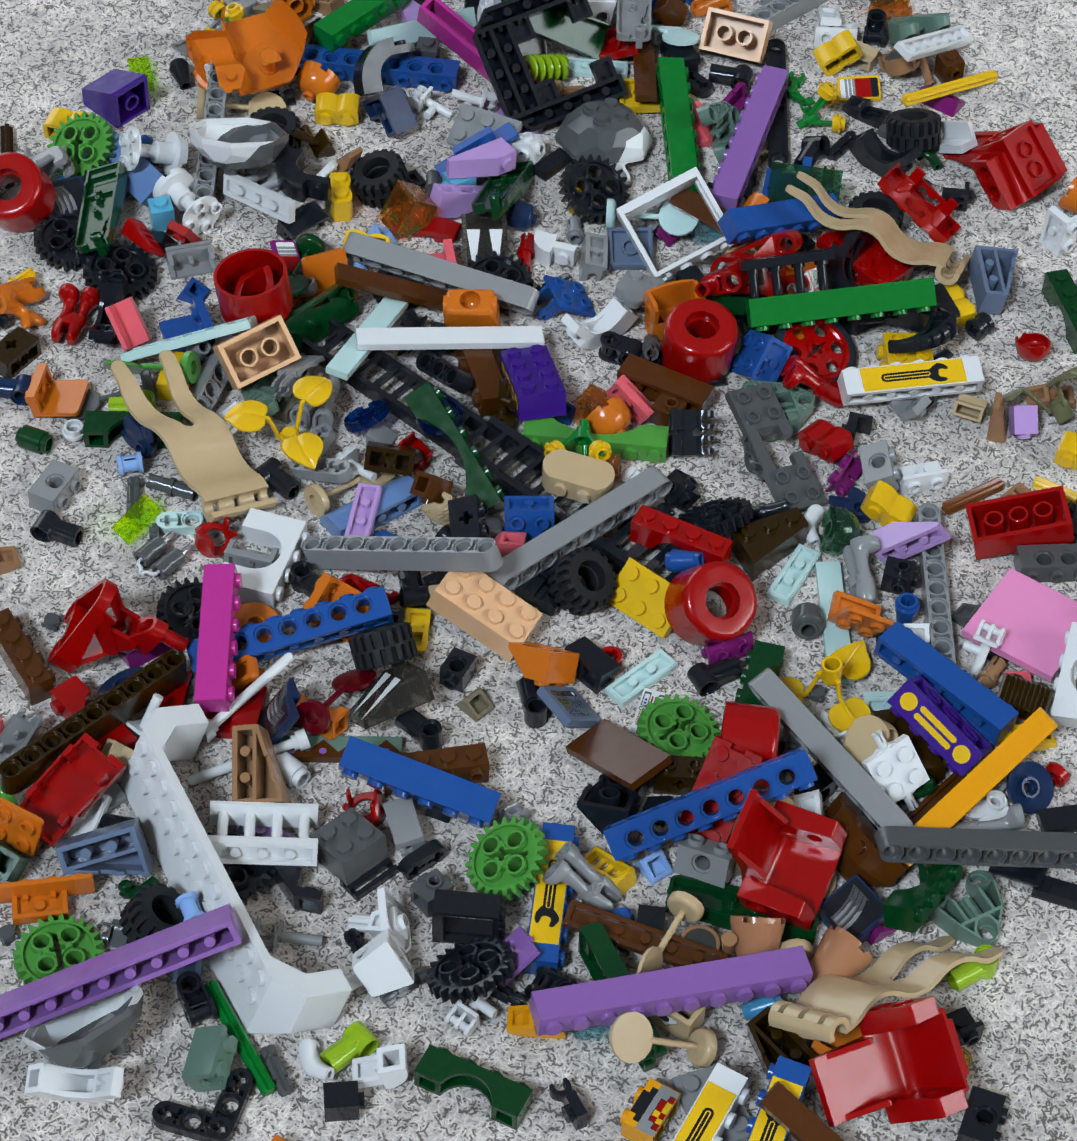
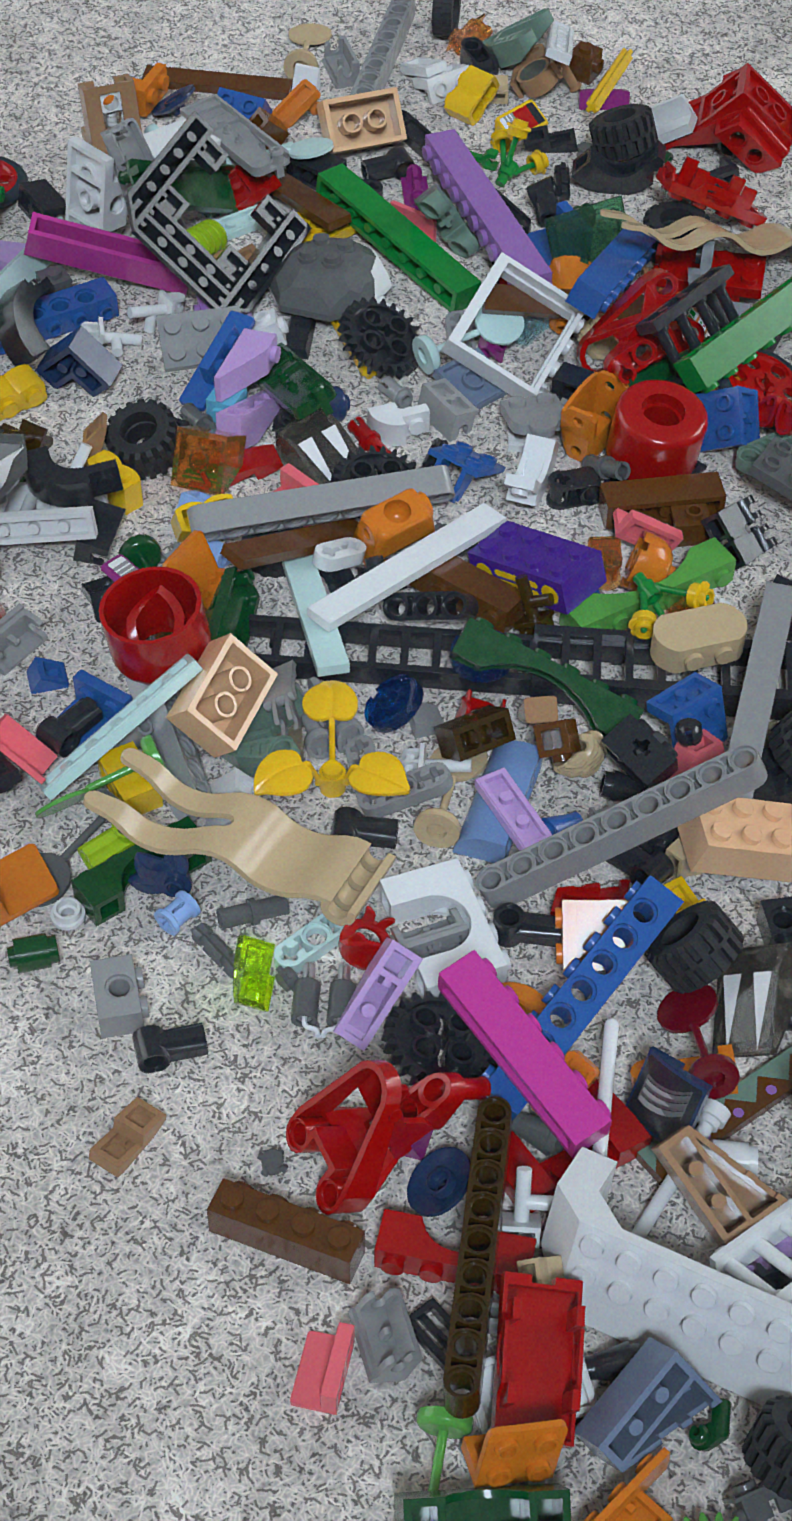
camera: 35 degrees left, 0 degrees up
none -> black piece [36,696,103,758]
none -> white beam [312,537,366,572]
none -> lavender slope [333,937,423,1051]
none -> medium nougat slope [517,696,558,724]
none -> black hinge [675,718,703,747]

